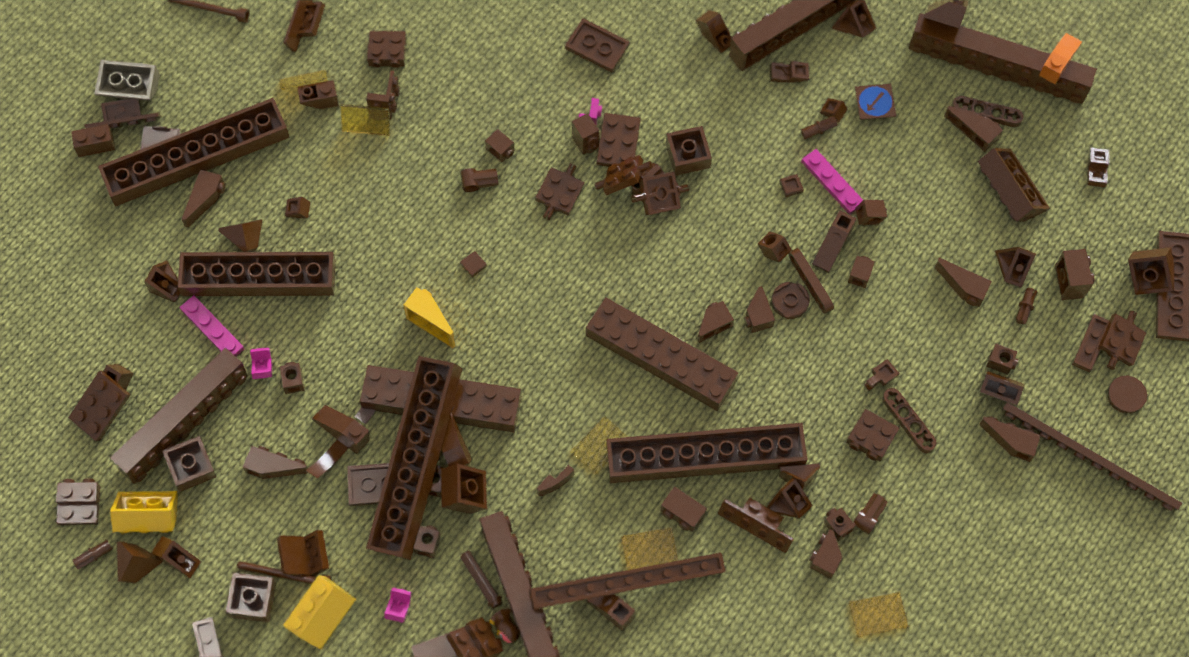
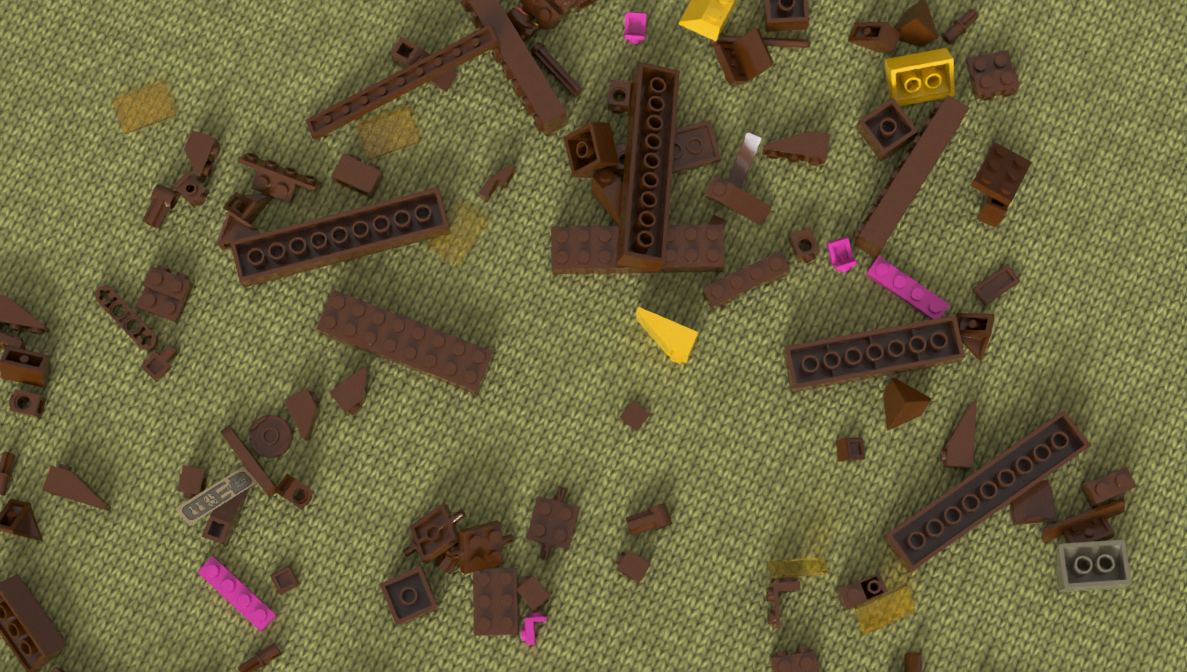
camera: 175 degrees right, 10 degrees up
reddish brown brick [855,200,887,225] -> none
none -> sticker [175,466,257,525]
none -> reddish brown arch [702,251,790,311]
none -> reddish brown tile [972,264,1020,306]

